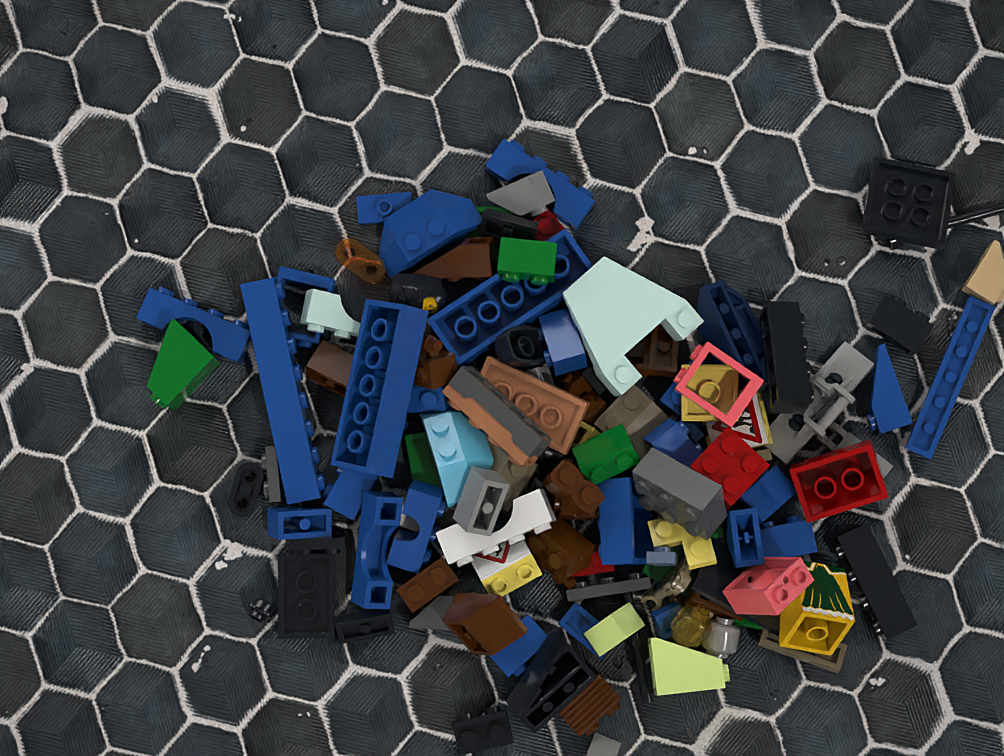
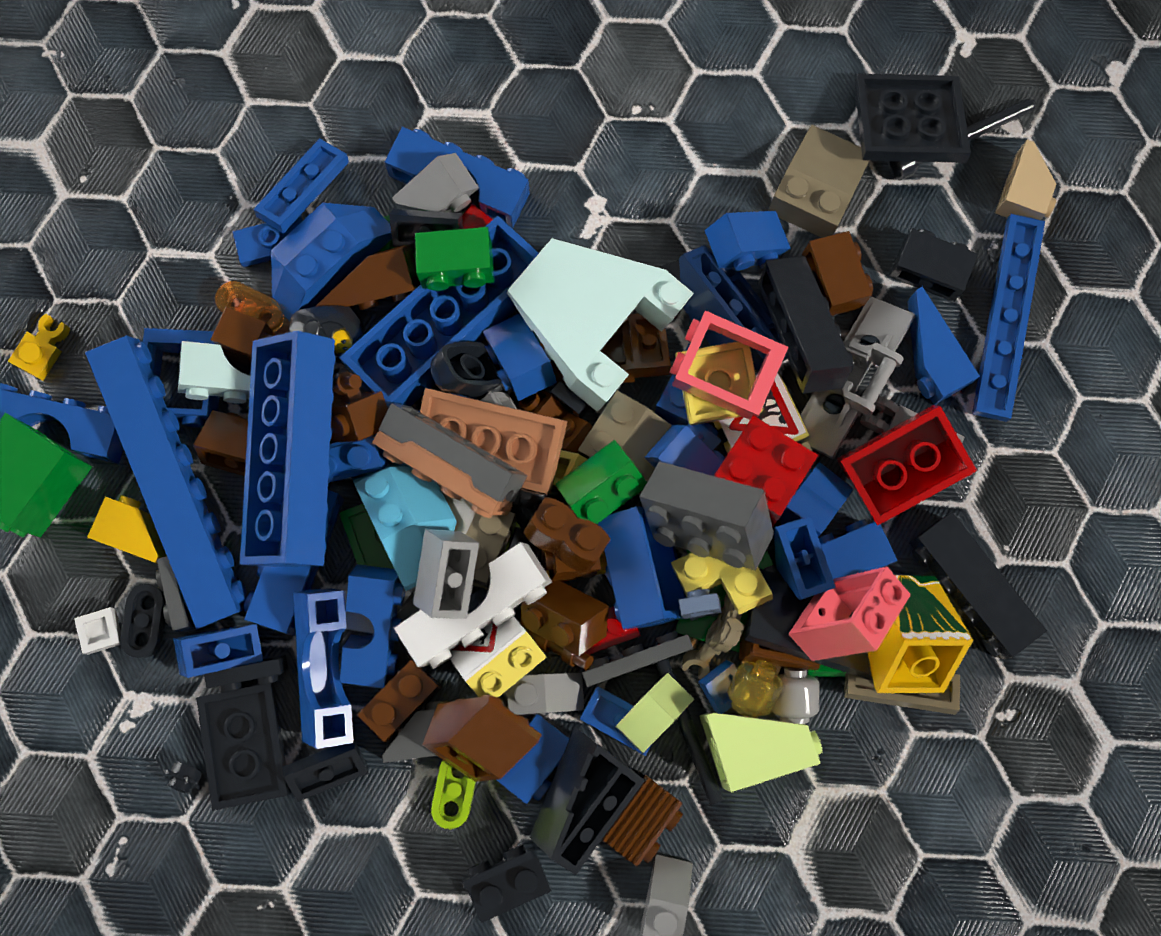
camera: 15 degrees left, 5 degrees down
none -> yellow plate [8,314,70,381]
none -> white plate [74,607,121,655]
none -> yellow slope [87,495,167,563]
none -> reddish brown brick [210,307,276,368]
none -> blue plate [254,139,349,234]
none -> lime plate [431,760,476,829]
none -> light grey slope [507,673,584,715]
none -> blue brick [704,211,791,271]
none -> dark tan slope [768,124,869,238]
none -> reddish brown brick [802,231,873,316]

